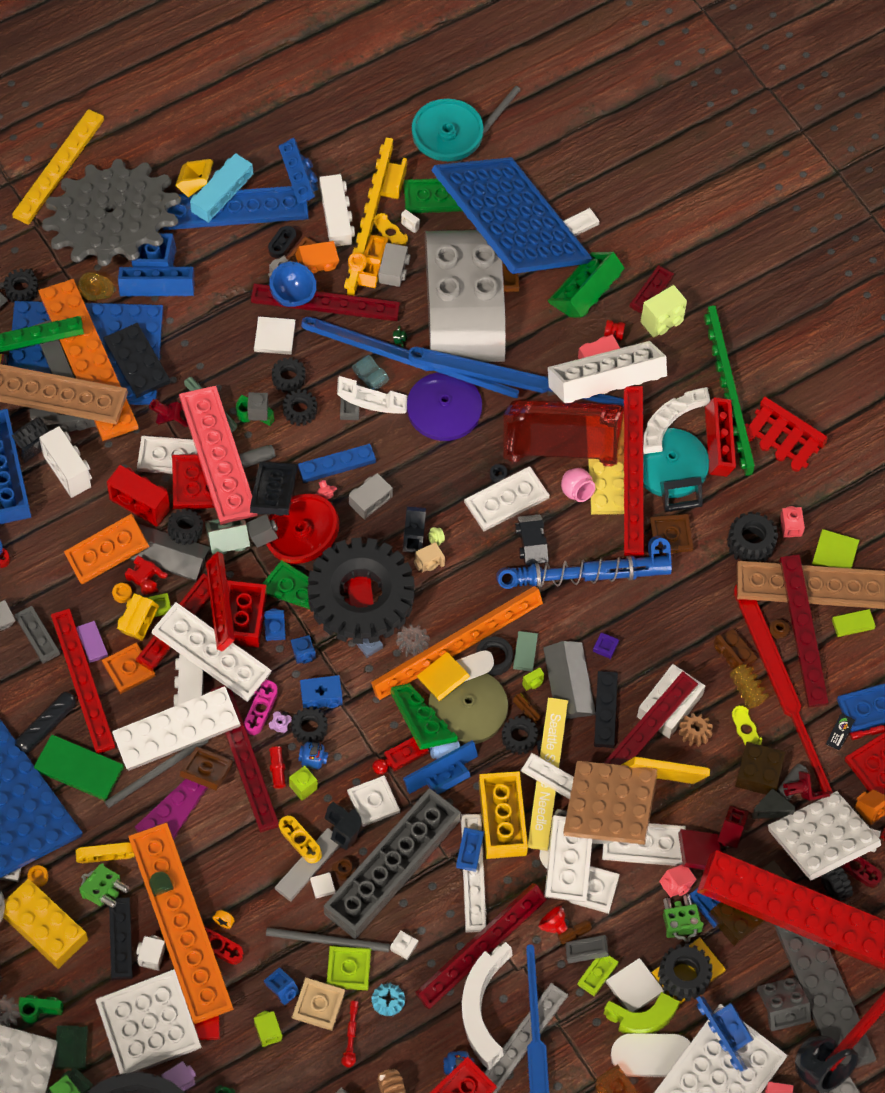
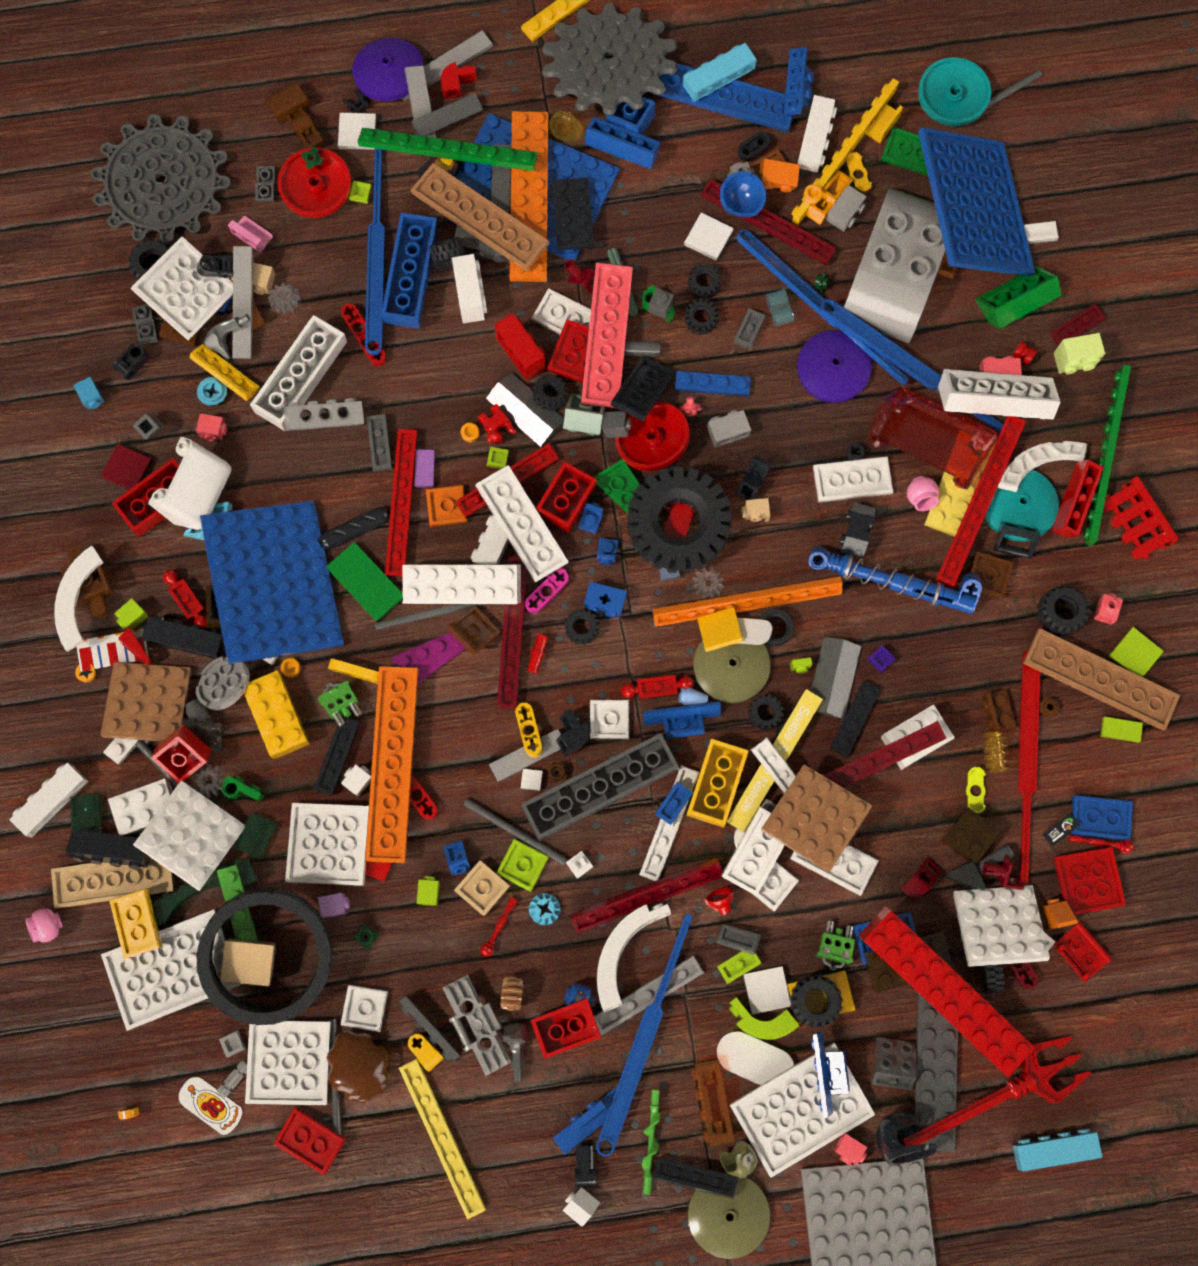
camera: 25 degrees right, 15 degrees up
black tyre [4,269,39,303] -> none
orange tile [64,513,150,584] -> none
yellow brick [117,593,159,641] -> none
clear green tile [149,872,174,897] -> none
yellow tile [176,159,213,198] -> none
red tile [206,552,235,652] -> none
light orange tile [213,910,235,929] -> none
lavender plate [269,711,292,733] -> none
lime brick [289,766,318,801] -> none
blue head [298,742,328,770] -> none
white slope [337,376,407,413] -> none
green wing [390,683,458,750] -> none
white tile [401,209,420,233] -> none
yellowish green plate [428,527,445,546] -> none
sand green tile [513,631,538,672] -> none
reddish brown piece [513,693,541,723] -> none
reddish brown piece [557,920,592,944] -> none
yellow tile [621,757,710,784] -> none
coral brick [659,864,697,898] -> none
dark red tile [678,829,721,870] -> none
medium nougat gear [679,713,713,747] -> none
dark red plate [779,554,829,708] -> none

